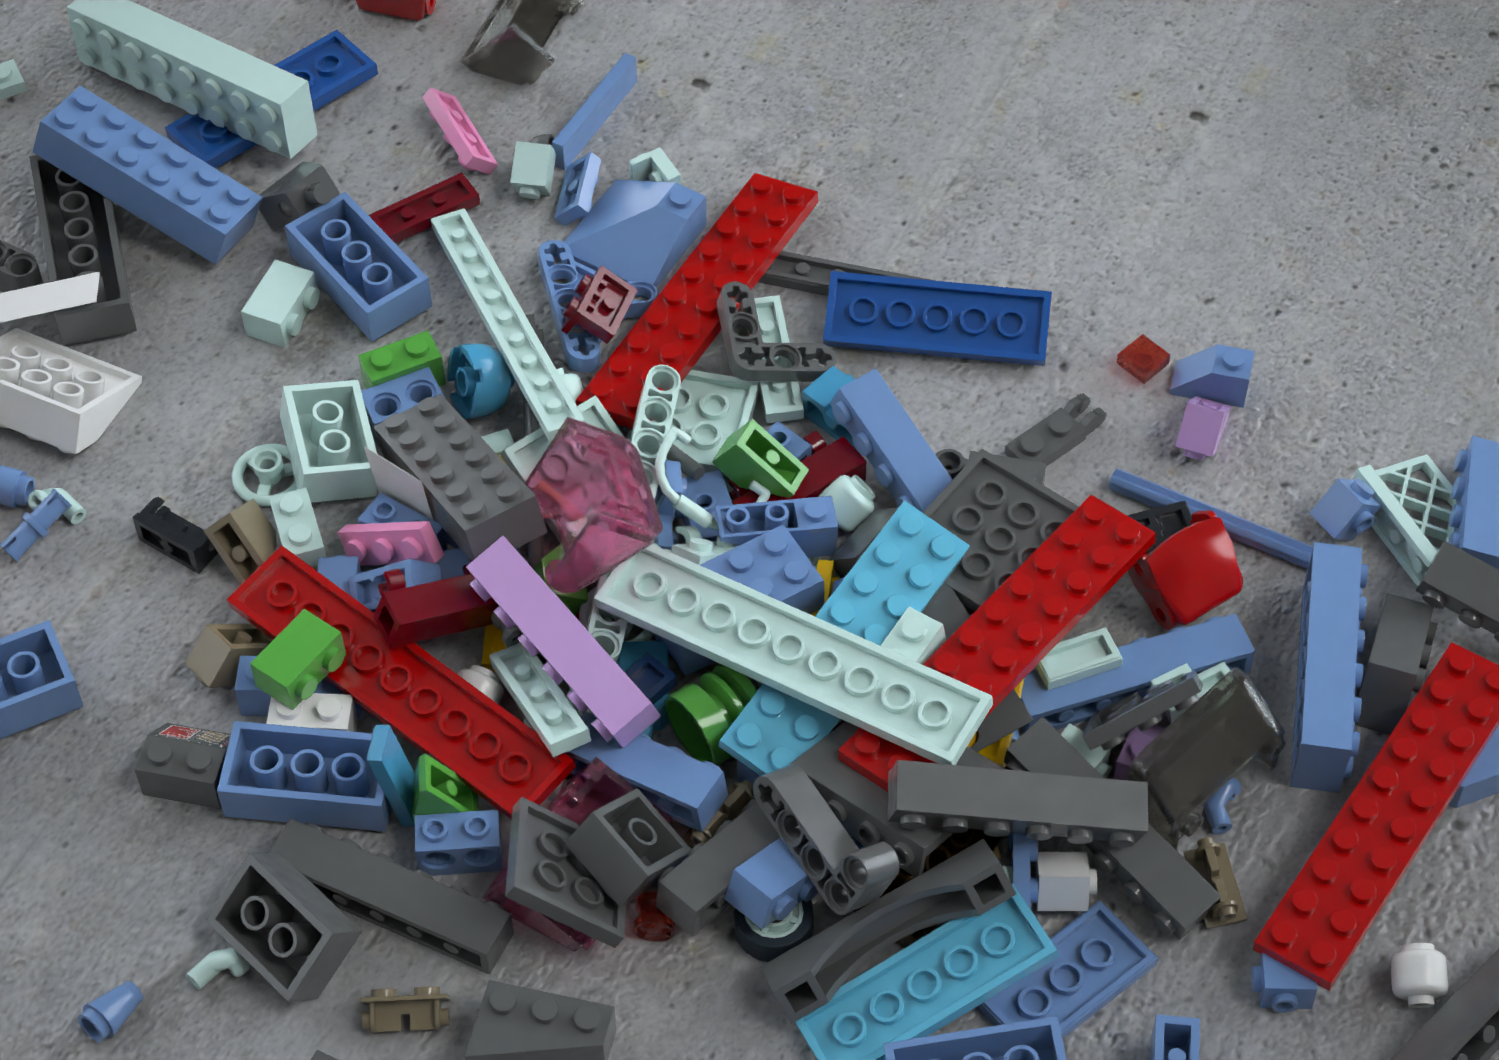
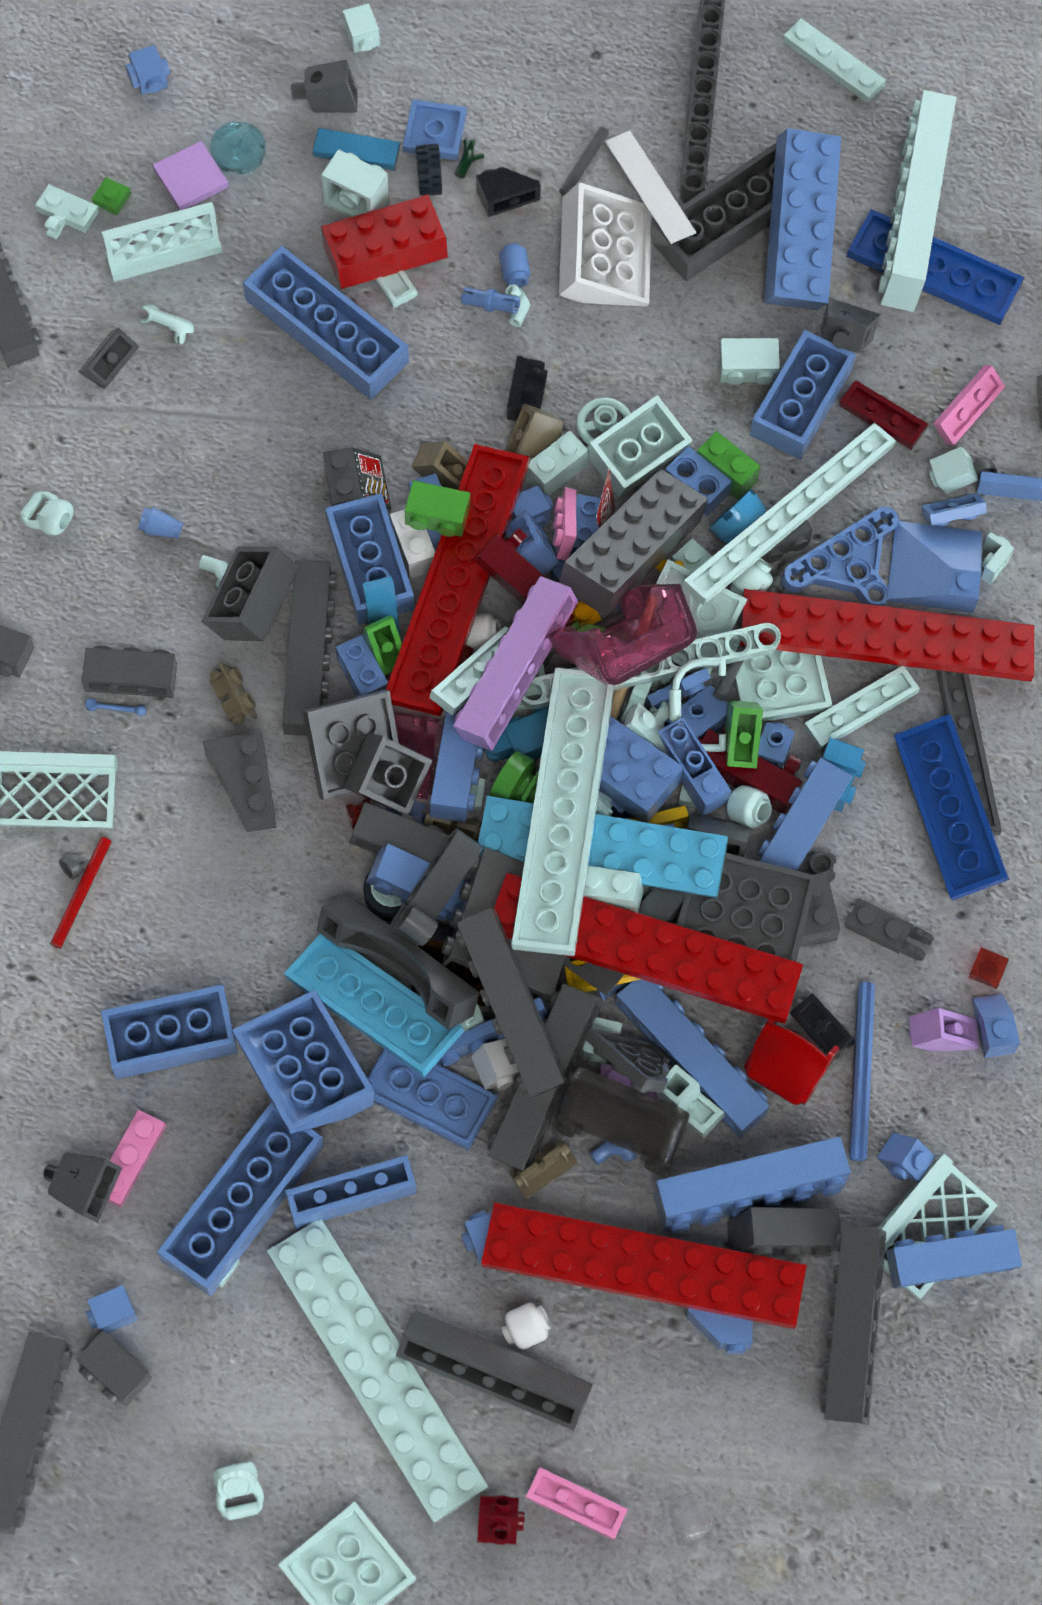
camera: 65 degrees right, 15 degrees up
bracket [561,265,637,344] -> none
dark blue plate [625,652,677,705] -> none
dark grey beam [717,281,837,382] -> none
light aqua tile [1036,627,1123,690] -> none

